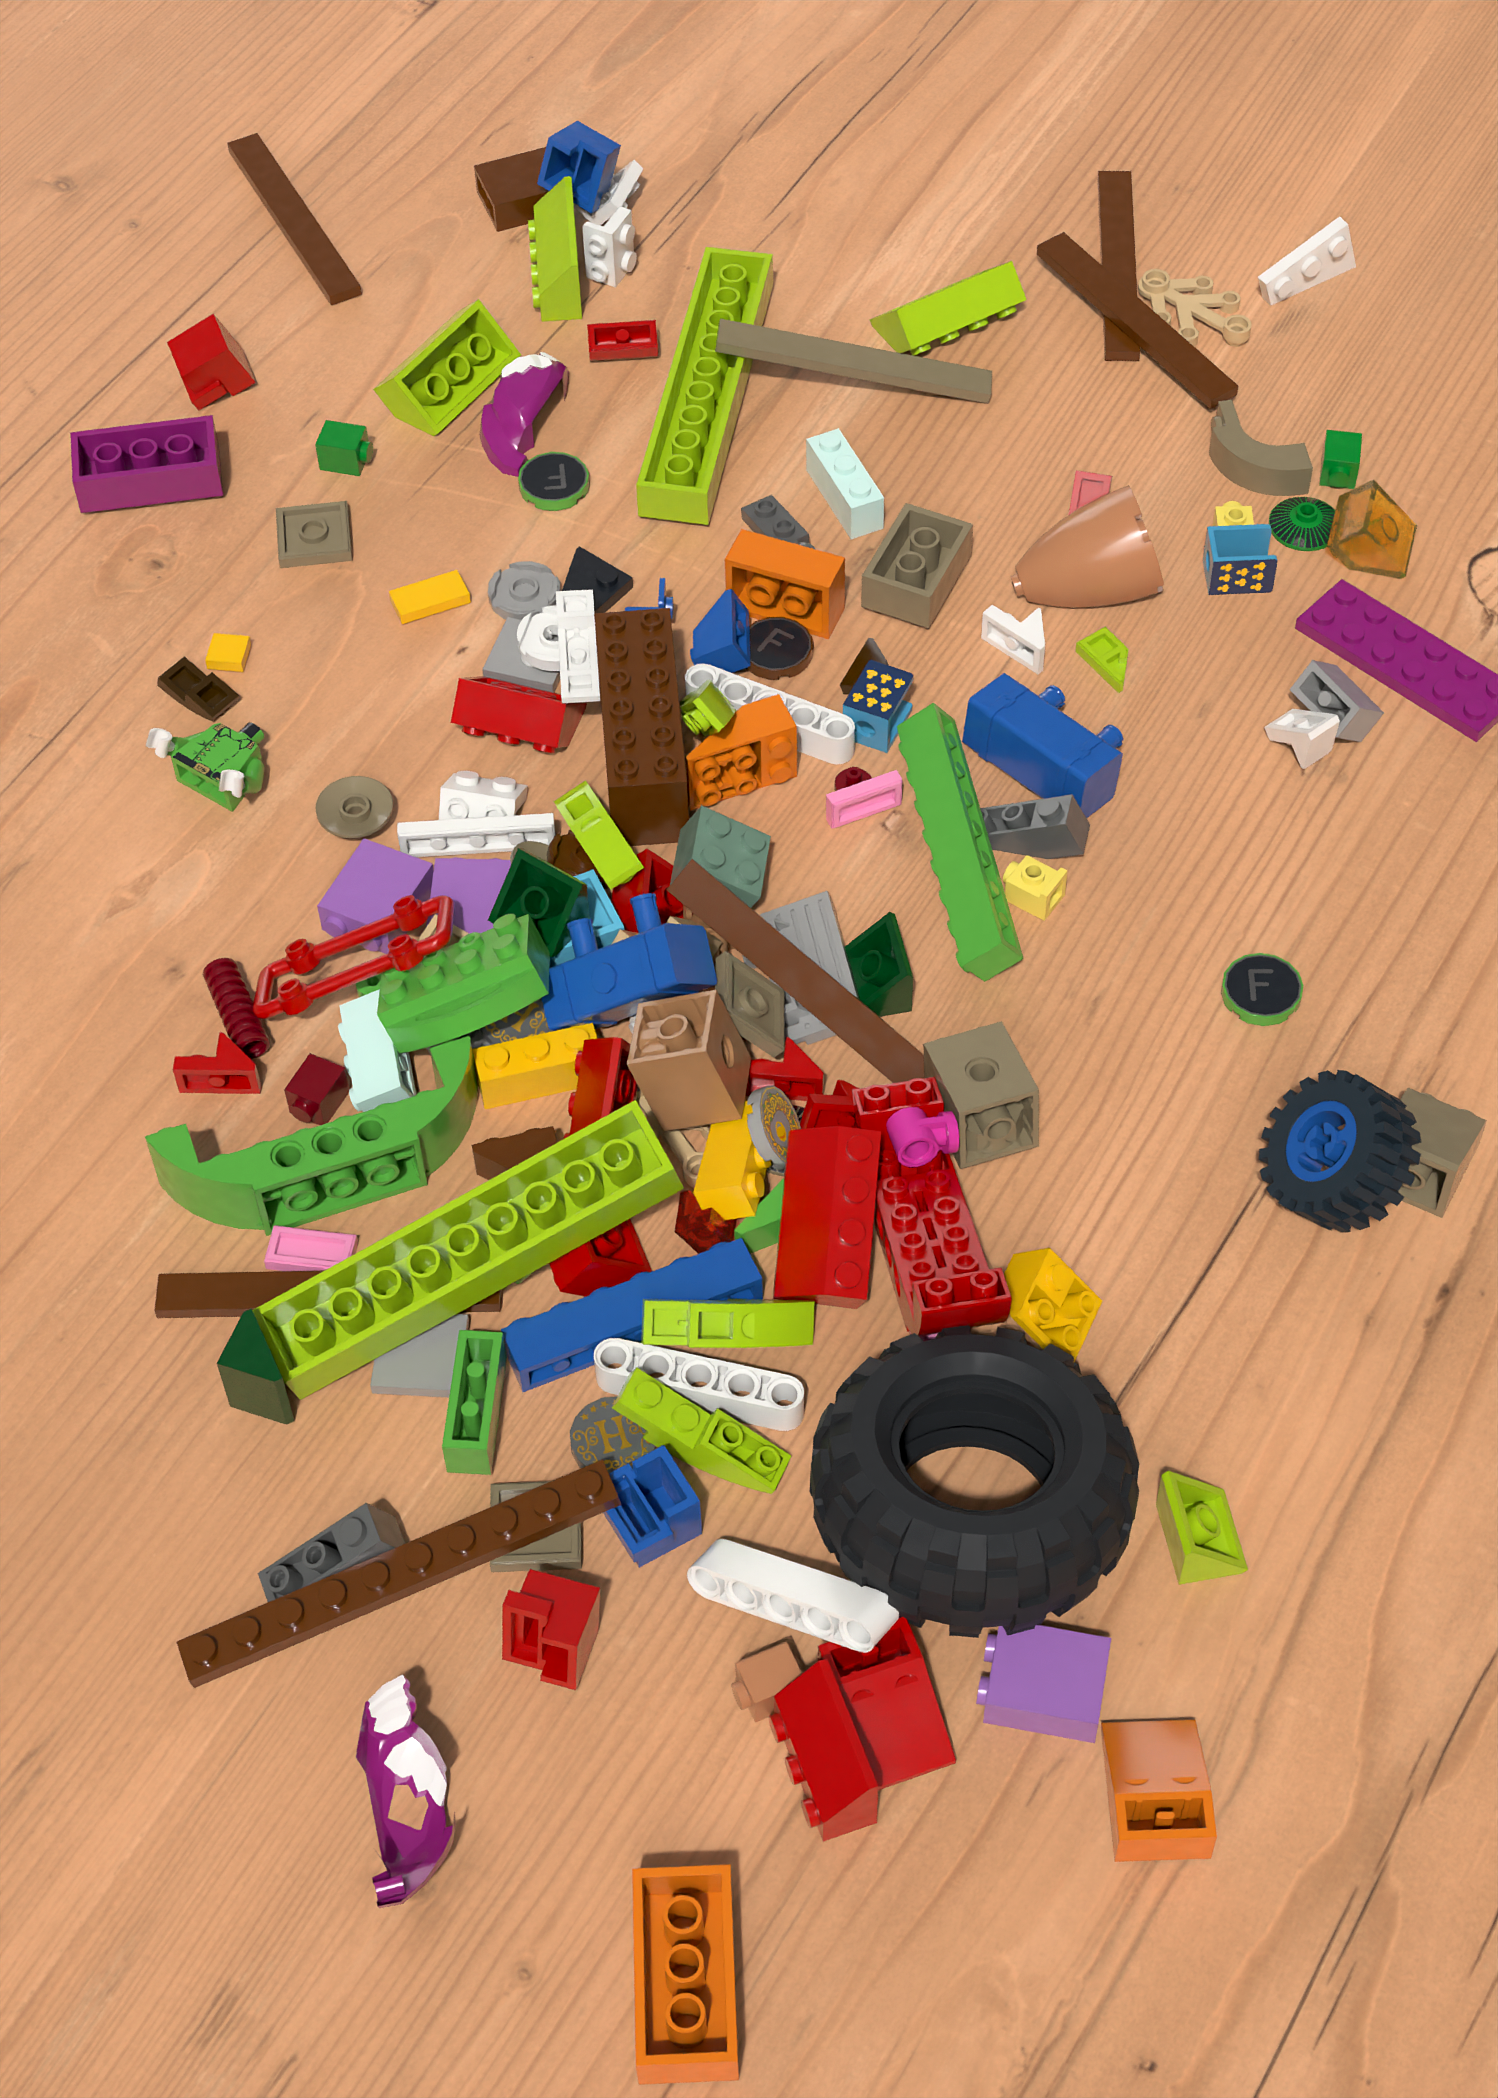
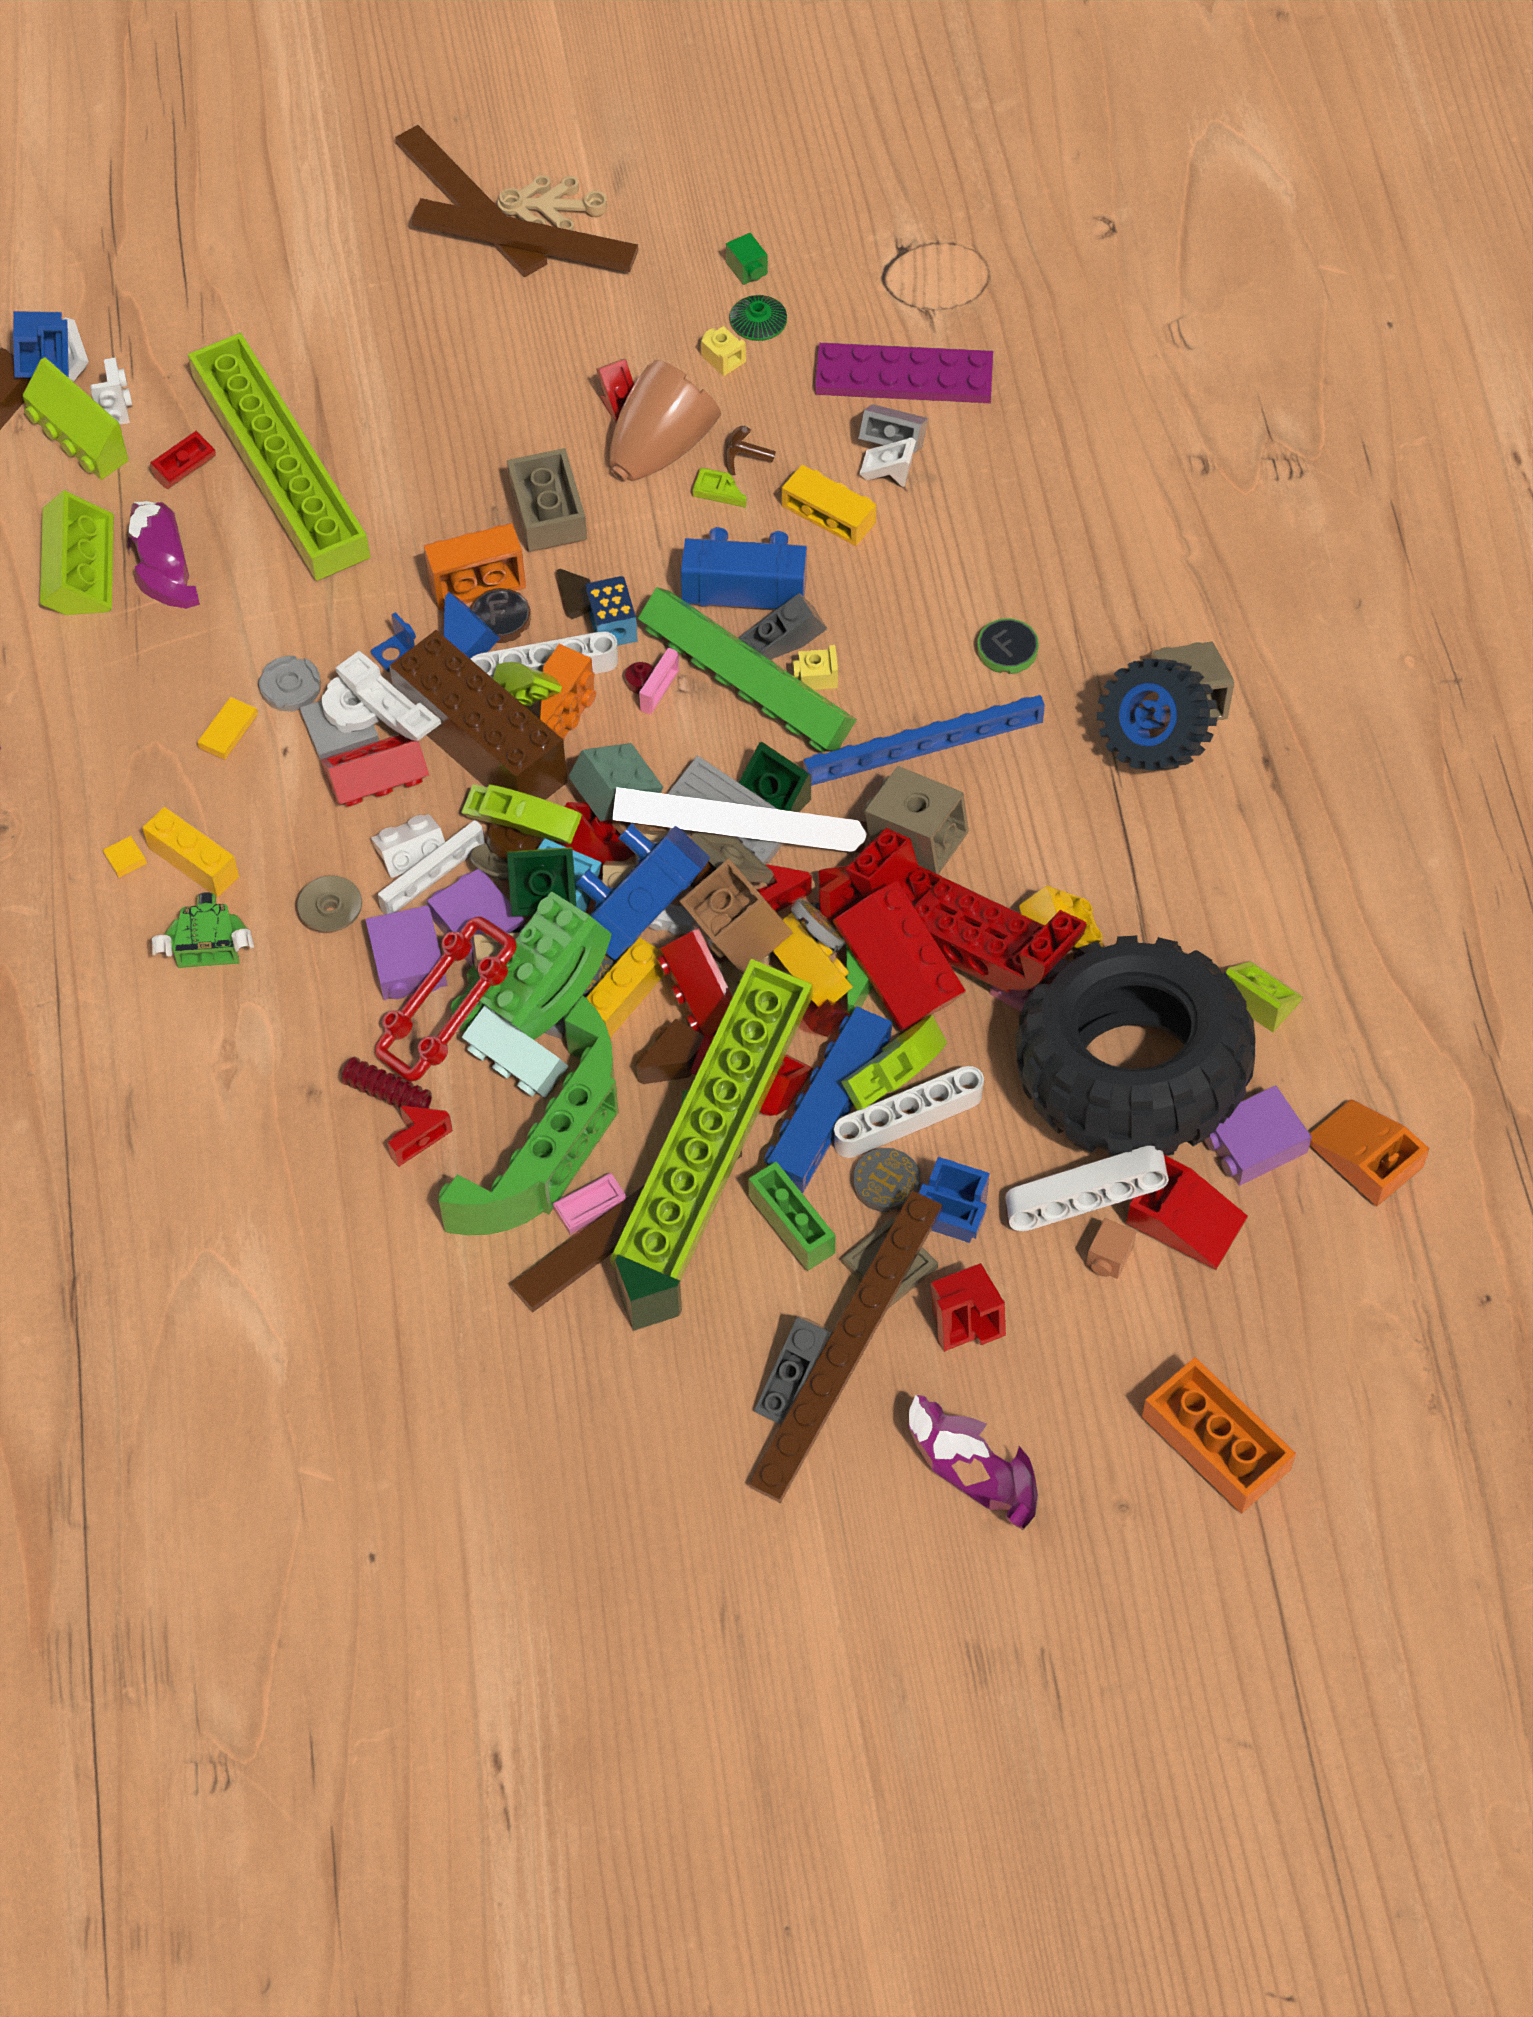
camera: 40 degrees left, 5 degrees up
dark brown slope [157,656,239,721] -> none
dark tan tile [276,501,352,568] -> none
dark red brick [284,1053,350,1125] -> none
green brick [315,420,373,476] -> none
light grey tile [370,1314,469,1398] -> none
black tile [518,452,590,511] -> none
black wing [562,546,633,613] -> none
lime slope [612,1367,791,1494] -> none
dark tan tile [715,319,992,404] -> none
dark grey plate [741,495,815,549] -> none
red slope [768,1658,879,1842] -> none
light aqua brick [806,428,884,539] -> none
lime slope [869,261,1027,356] -> none
dark pink piece [886,1107,959,1167] -> none
white slope [981,605,1045,675] -> none
piece [1202,524,1278,595] -> none
dark tan arch [1209,400,1313,496] -> none
white wing [1258,216,1356,305] -> none
clear yellow slope [1327,480,1417,579] -> none
none -> yellow brick [142,807,239,898]
none -> reddish brown plant [726,426,776,475]
none -> yellow brick [782,464,877,546]
none -> blue plate [804,695,1045,786]

